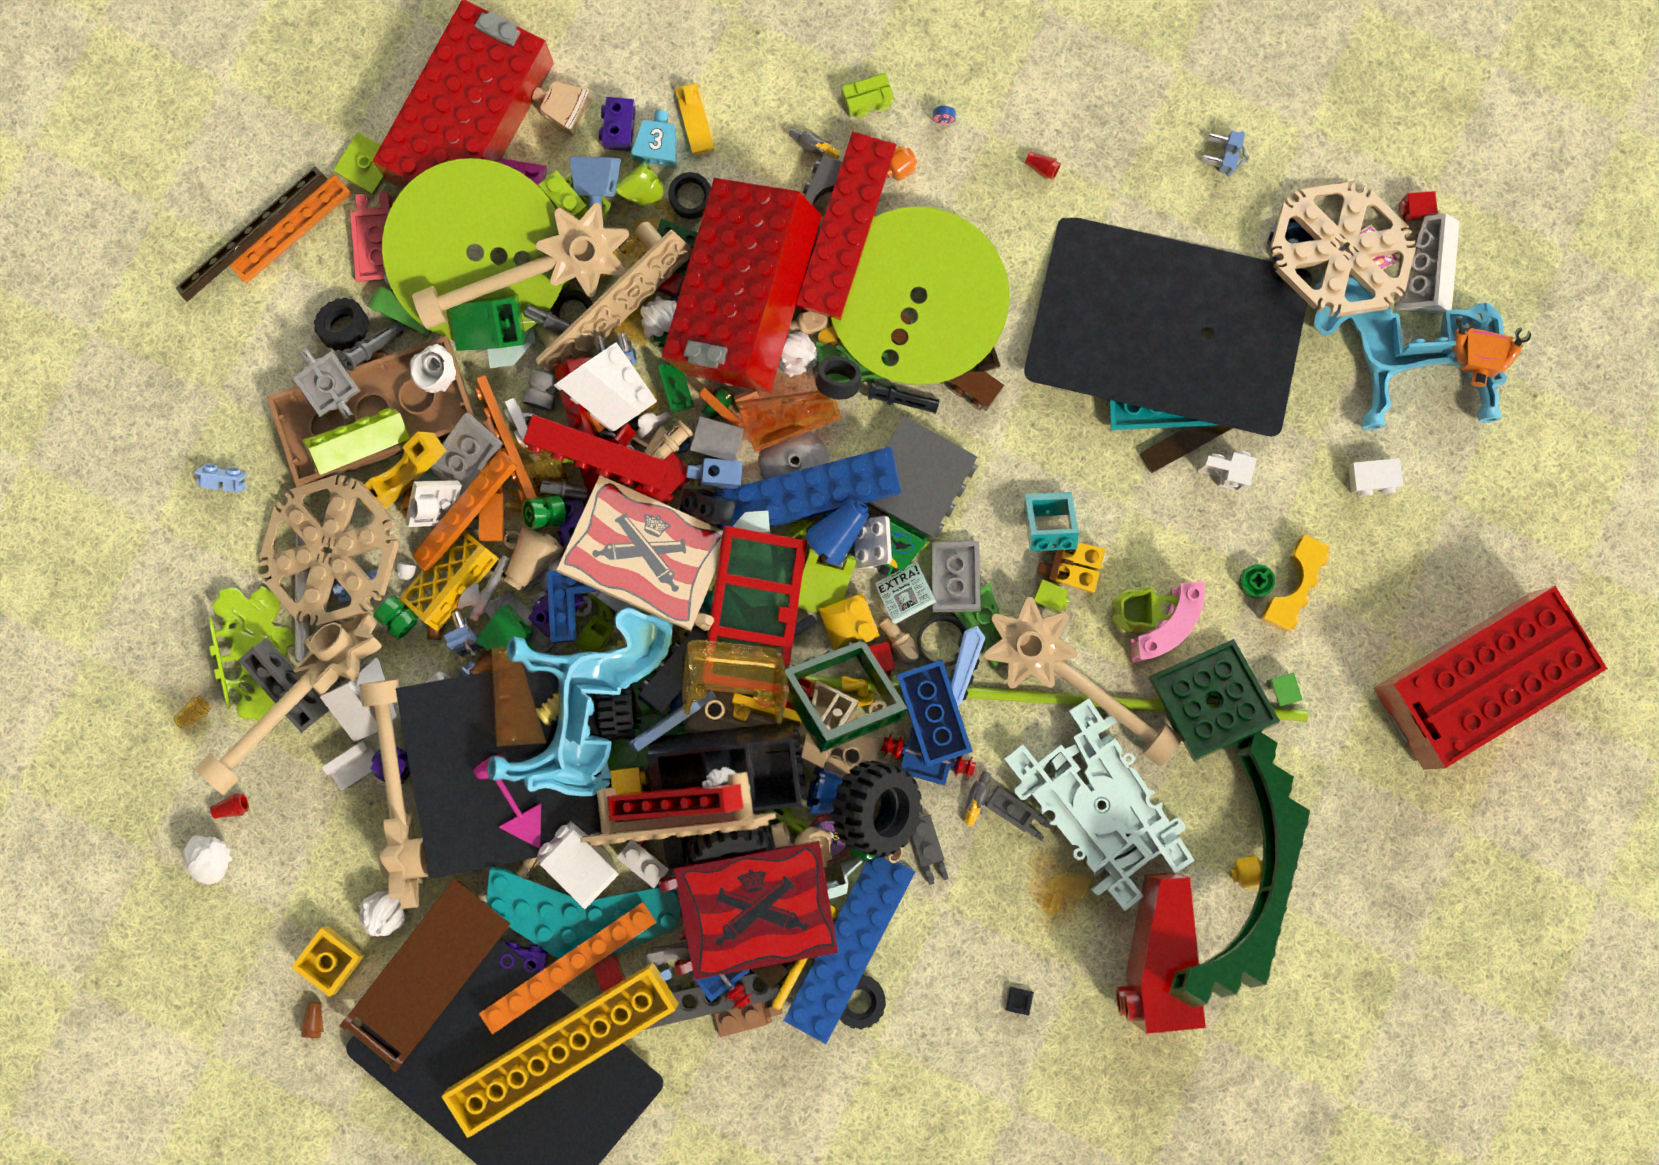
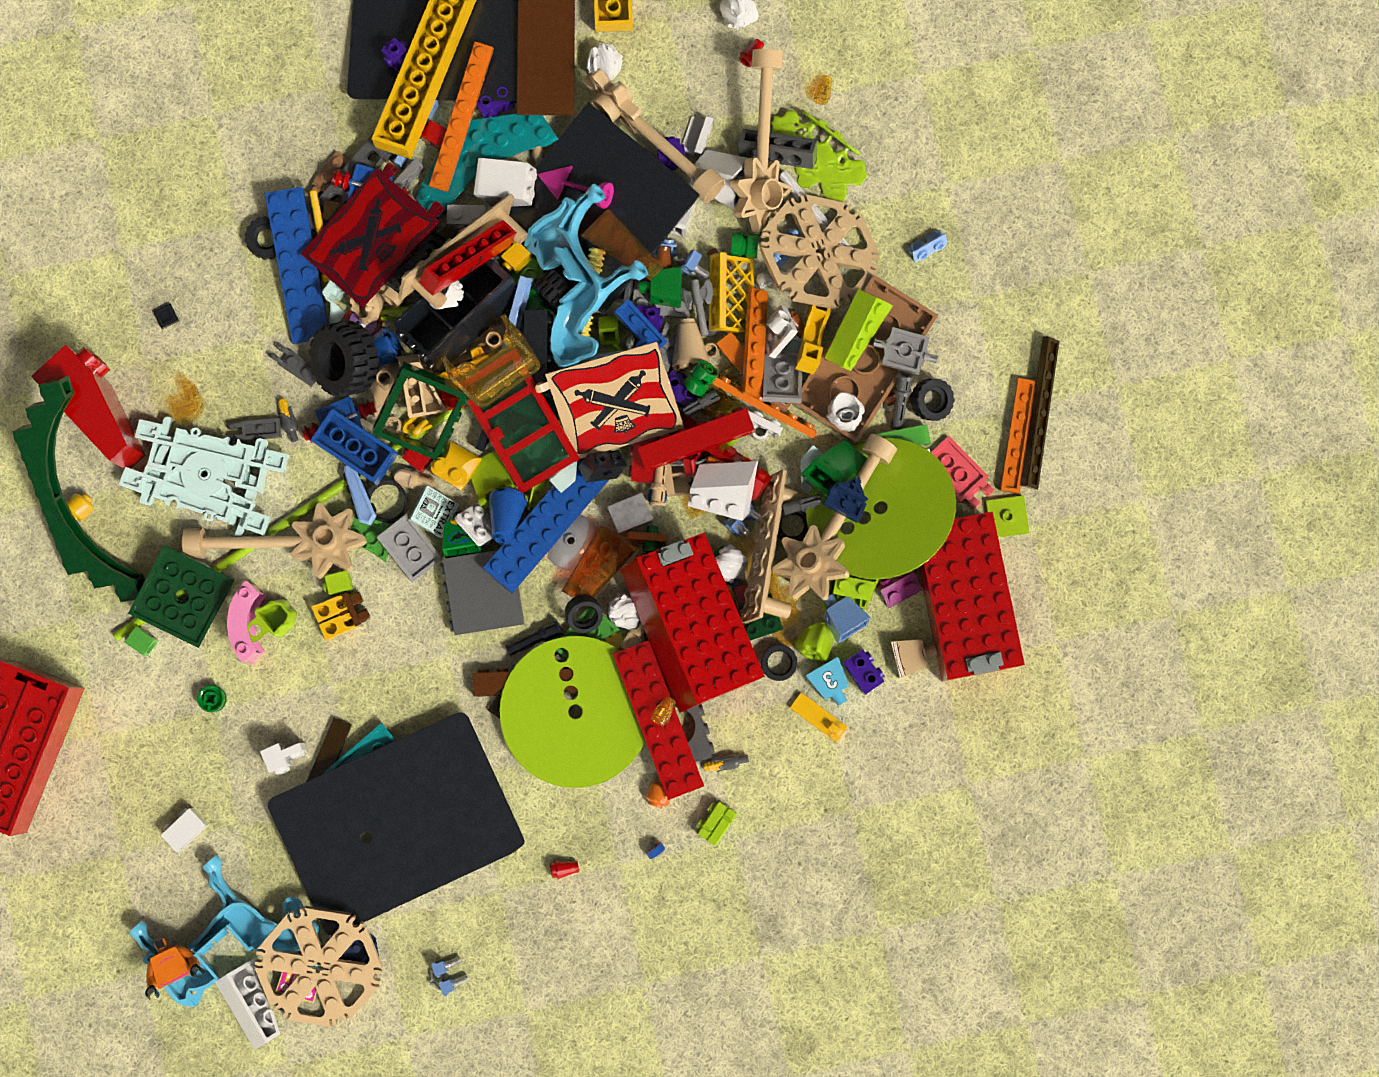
camera: 145 degrees right, 0 degrees up
light grey wheel [522,370,558,411] -> none
white rock [638,412,671,440] -> none
green hinge [657,363,694,414] -> none
medium blue torso [686,458,743,490] -> none
teal window [1024,492,1079,551] -> none
yellow arch [1259,534,1330,632] -> none
red brick [1399,191,1438,222] -> none
none -> dark purple brick [381,38,409,72]
none -> clear yellow cone [650,696,676,727]
none -> dark blue slope [823,477,868,523]

